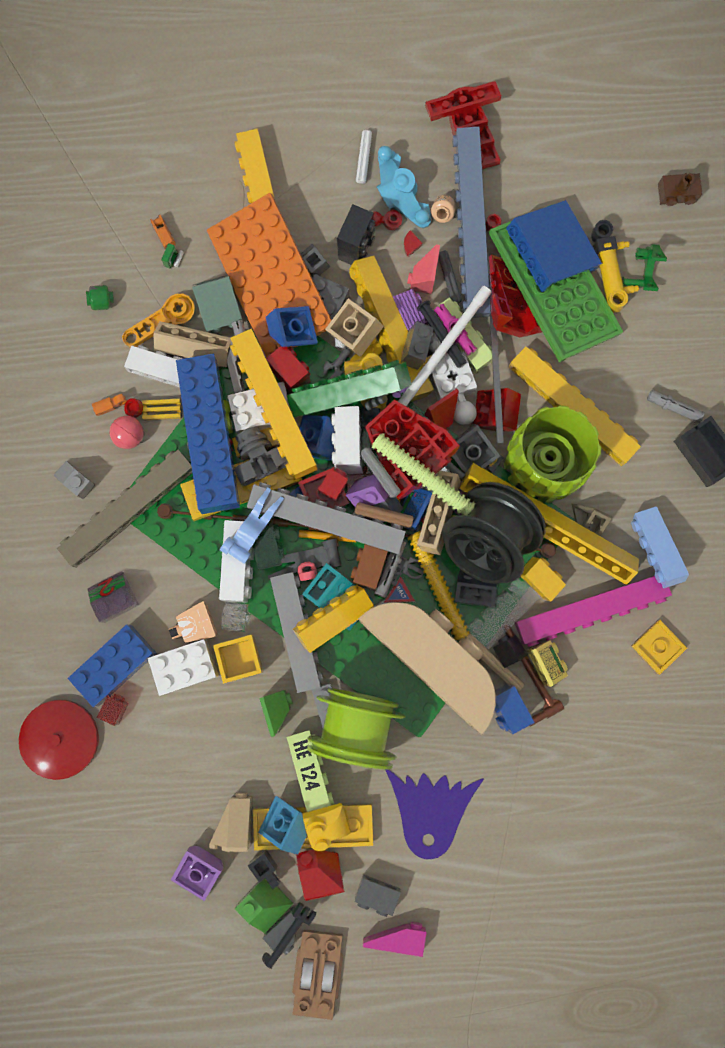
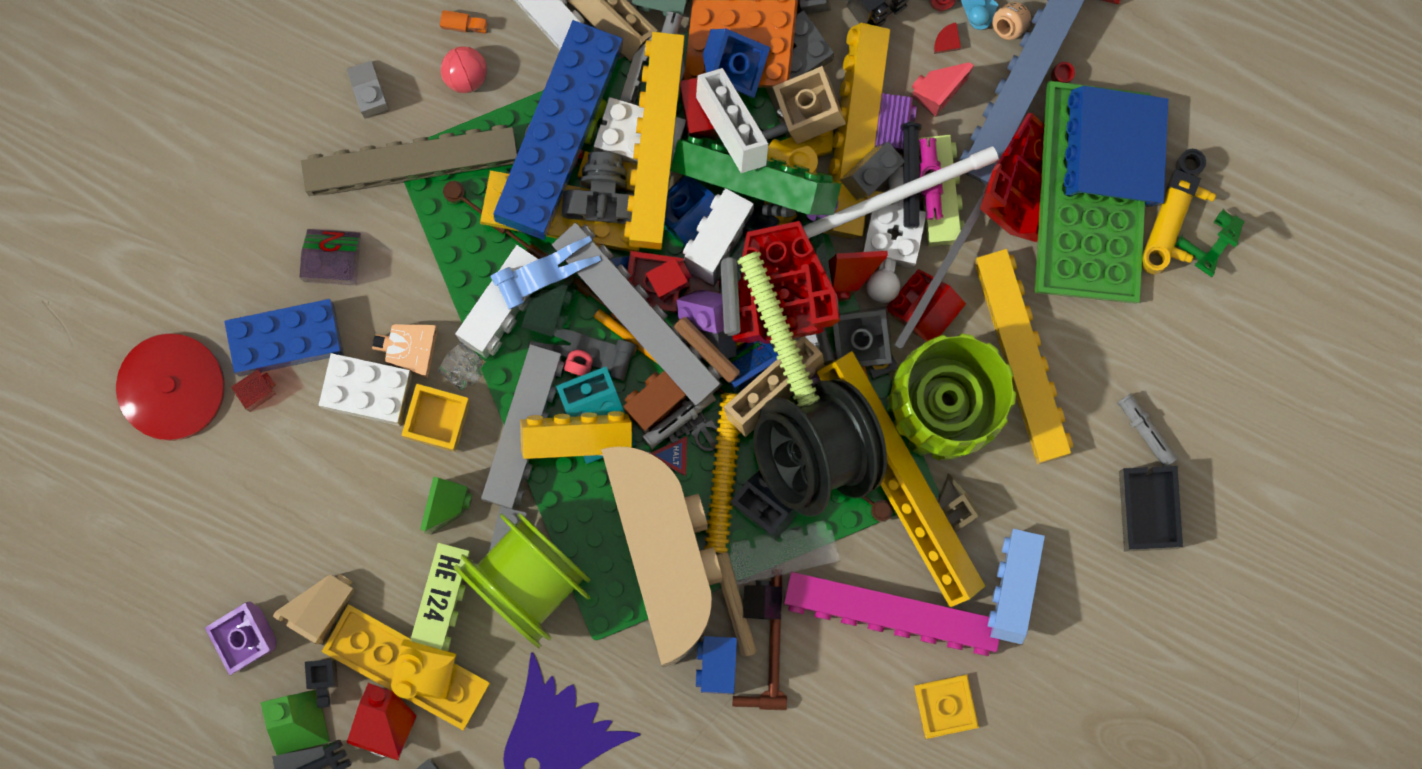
camera: 30 degrees right, 0 degrees up
red tile [124,398,143,418] -> none
yellow tile [142,399,181,420] -> none
dark azure slope [258,796,307,855] -> none
dark grey axle [438,250,462,303] -> none
yellow brick [520,557,566,602] -> none
light yellow slope [526,640,568,687] -> none
reddish brown brick [658,173,702,206] -> none
none -> white brick [696,68,768,173]

